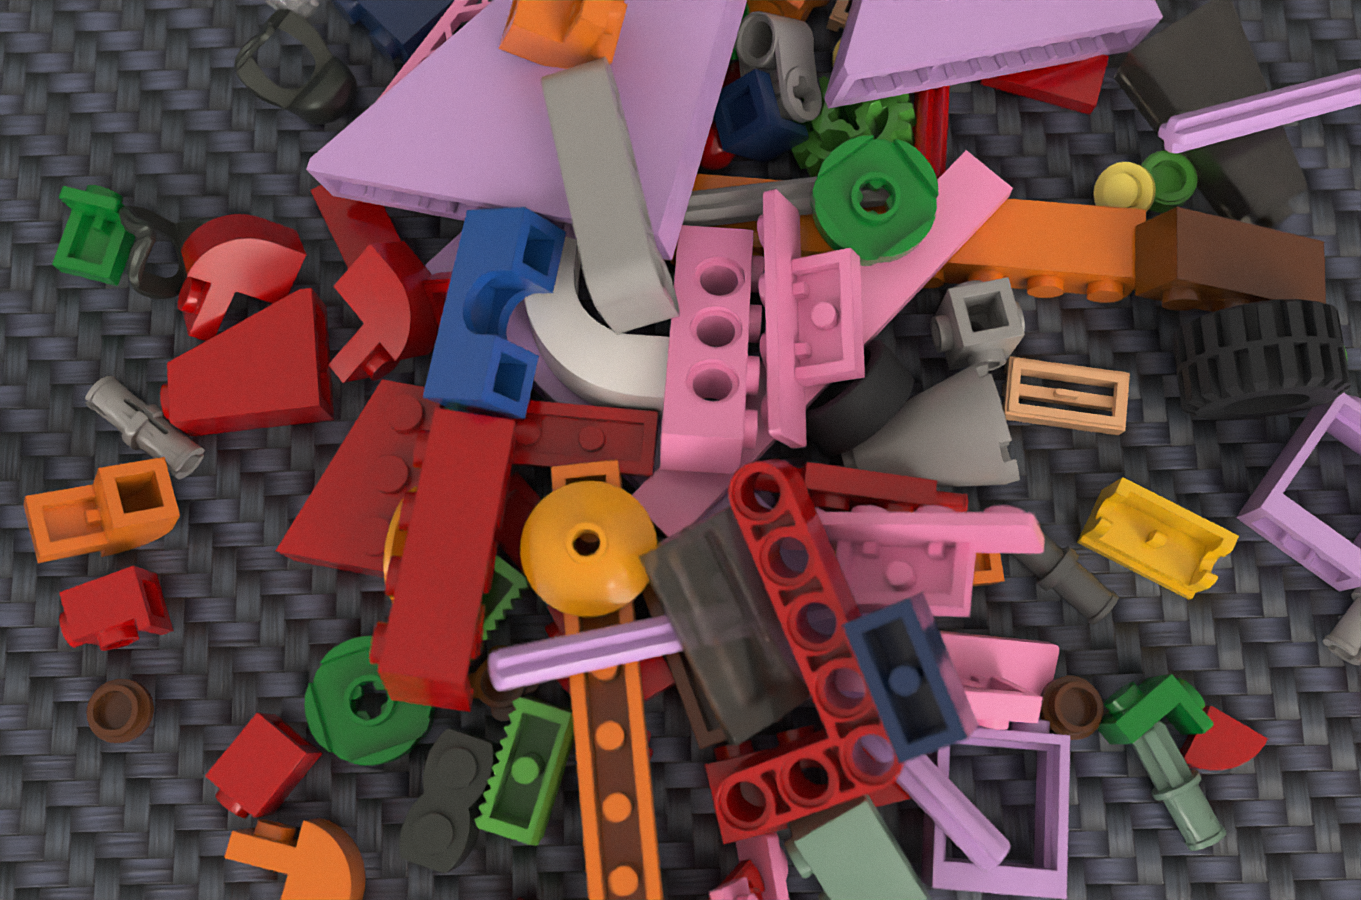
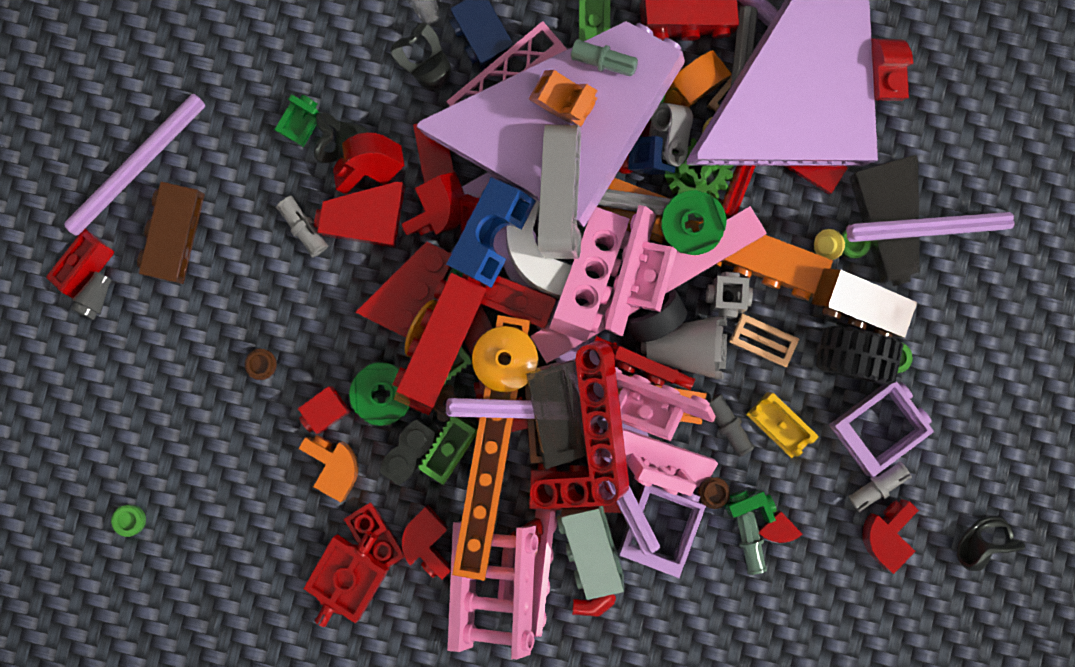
camera: 15 degrees right, 10 degrees up
orange brick [23,457,180,563] -> none
red brick [59,566,174,651] -> none
dark blue brick [842,592,979,764] -> none

